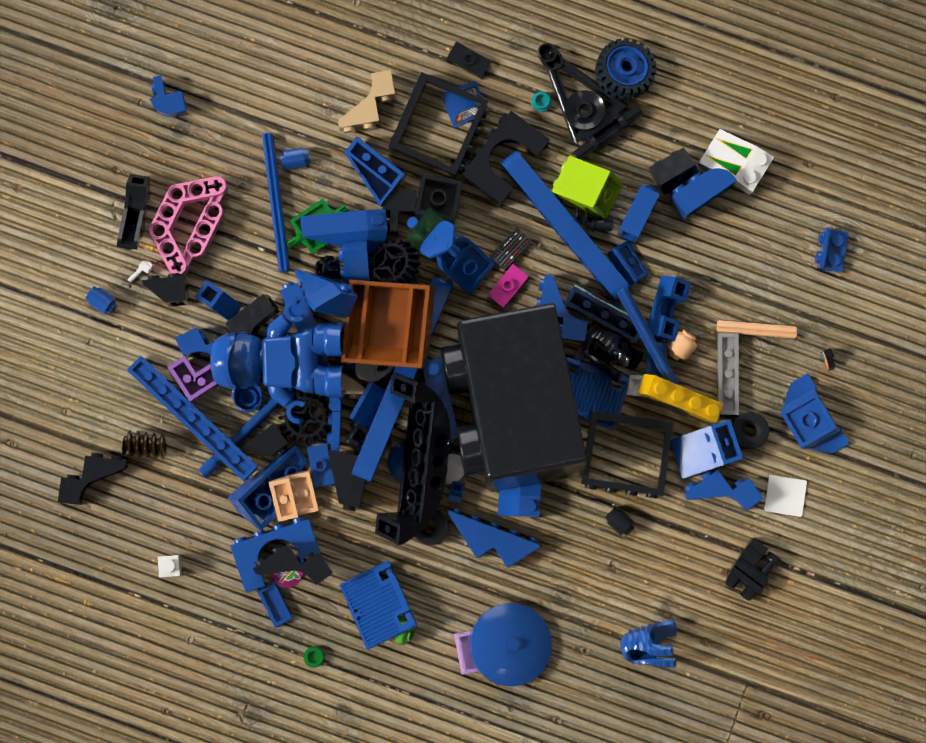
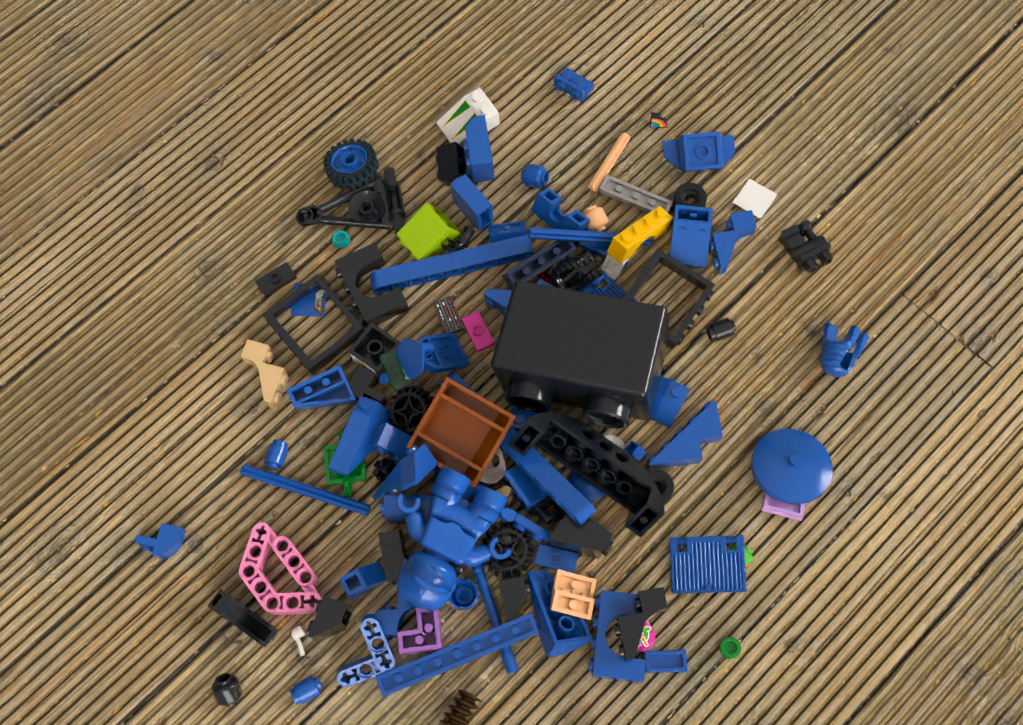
camera: 55 degrees left, 15 degrees down
none -> black head [212,673,242,707]
none -> beam [337,614,395,687]
none -> blue head [521,164,549,188]

